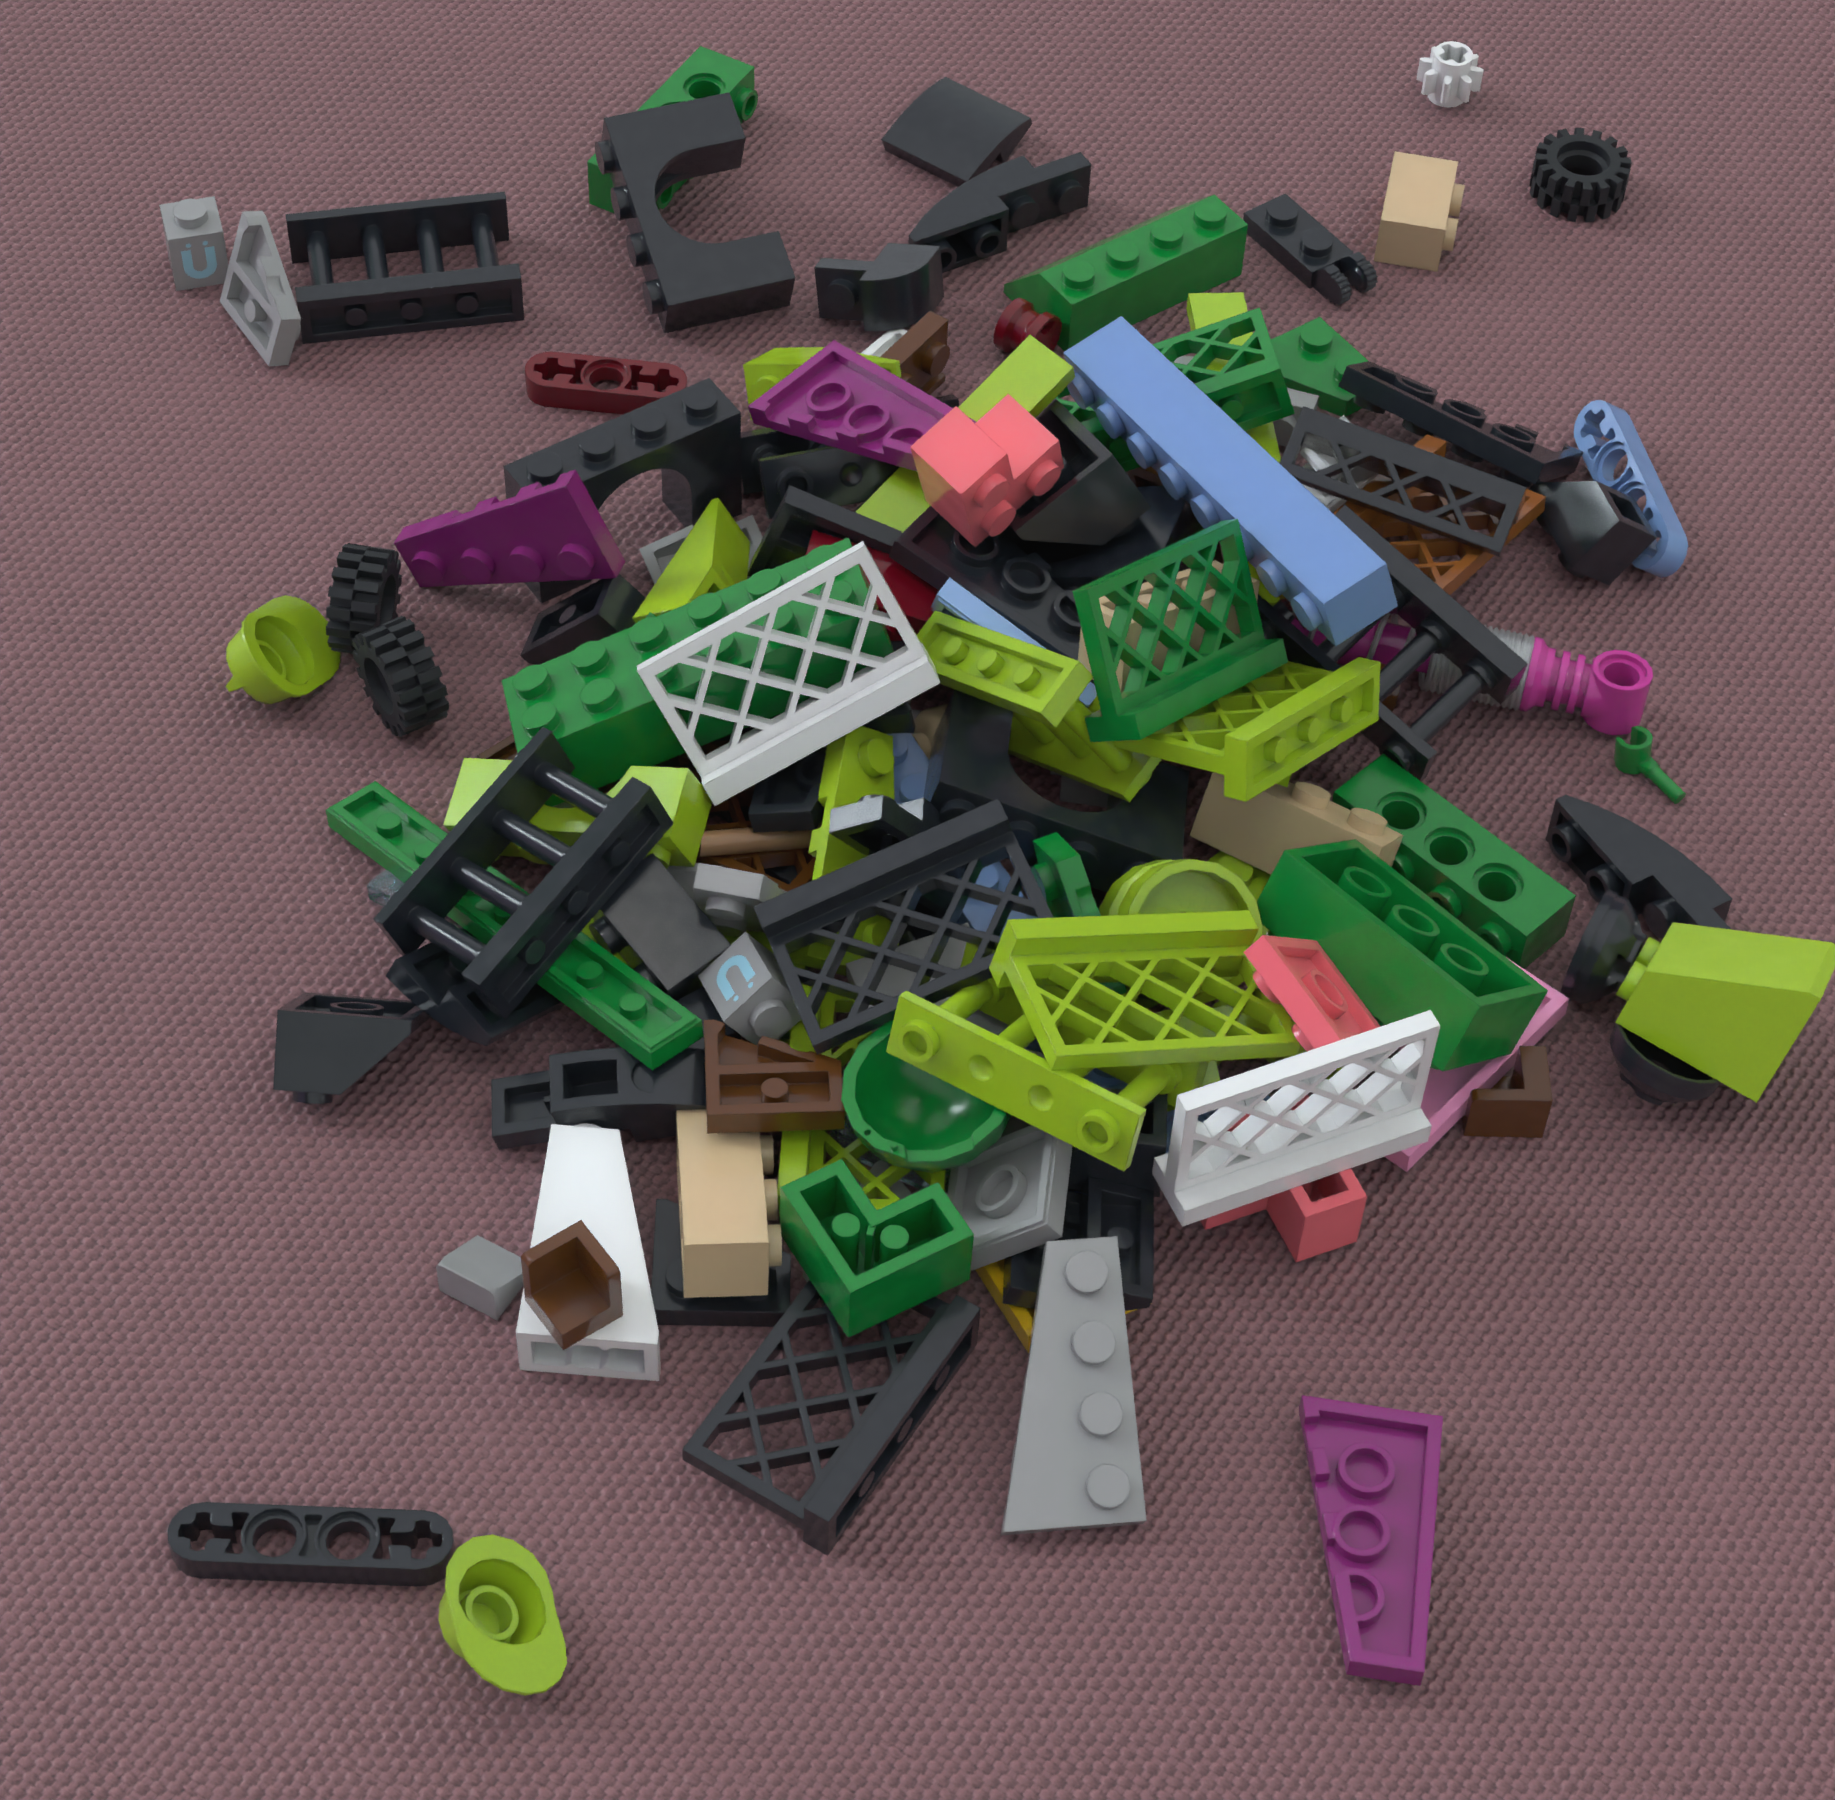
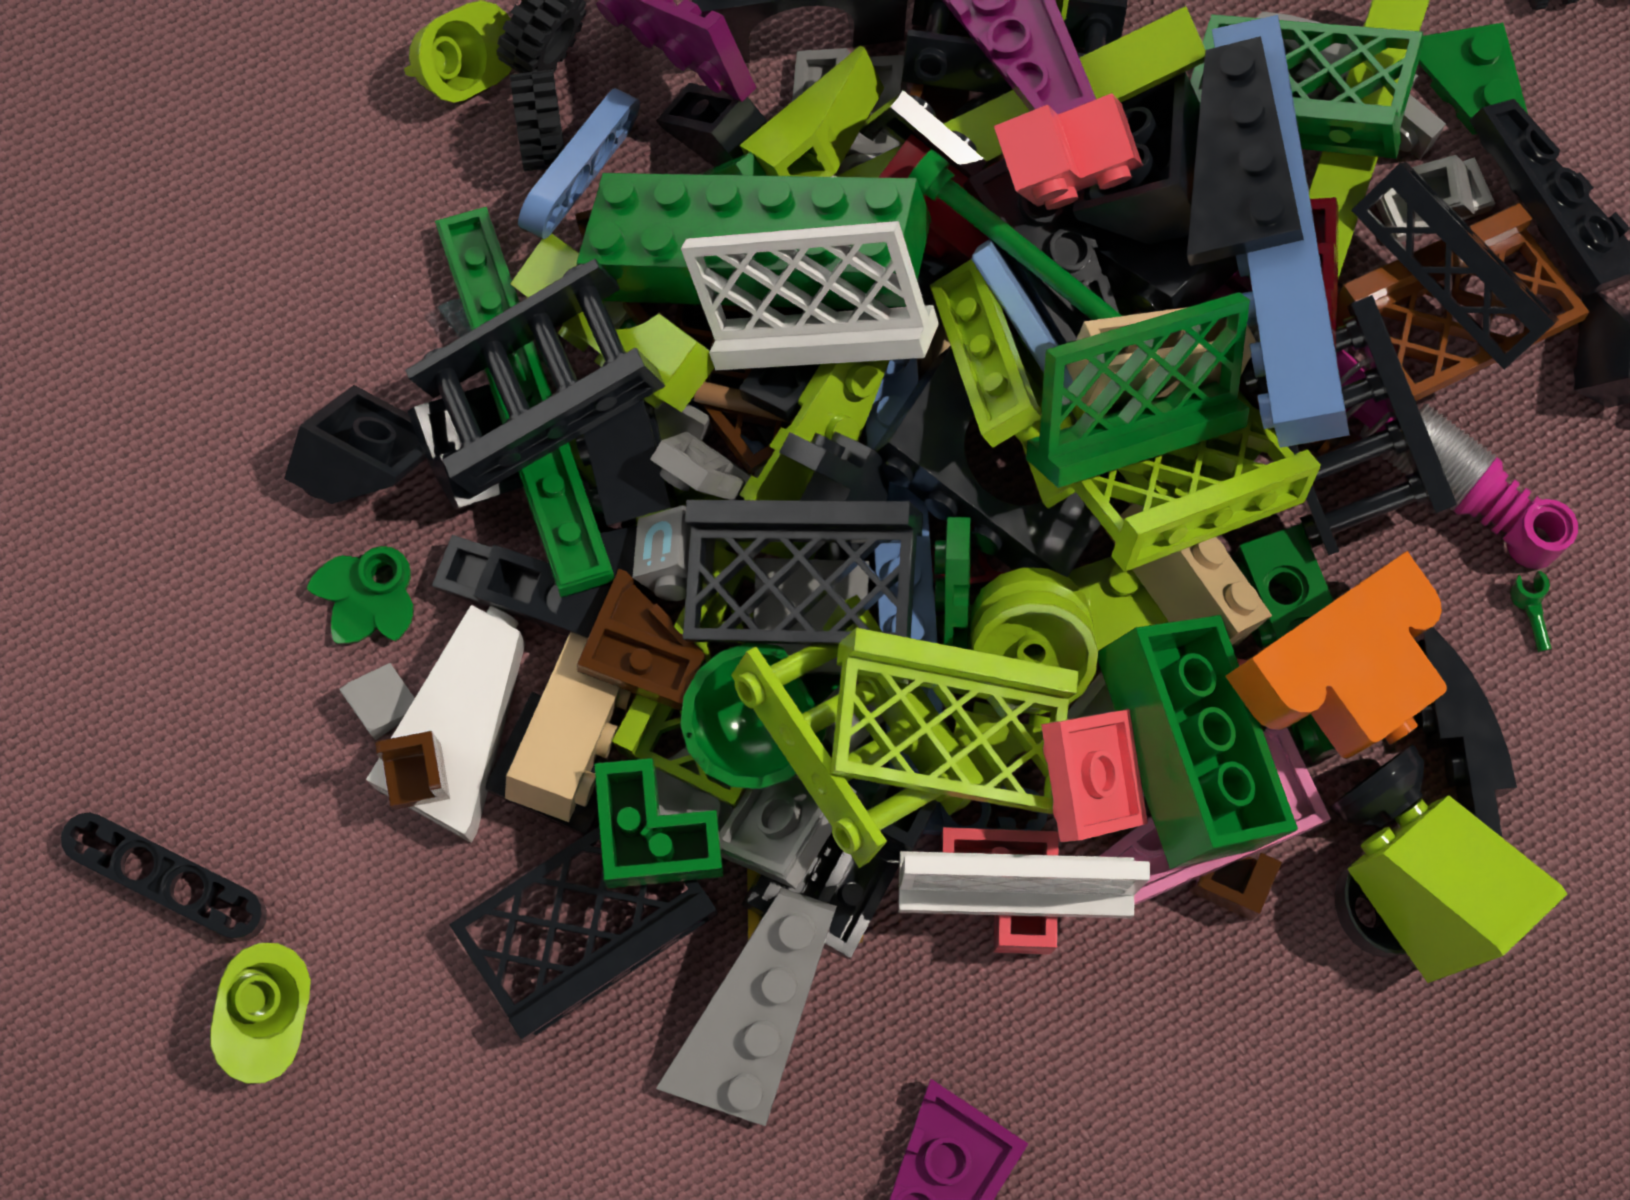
camera: 25 degrees right, 25 degrees up
none -> green plate [307,546,414,645]
none -> medium blue beam [518,88,640,239]
none -> green piece [908,149,1123,320]
none -> black wing [1187,36,1304,266]
none -> orange brick [1225,551,1447,759]

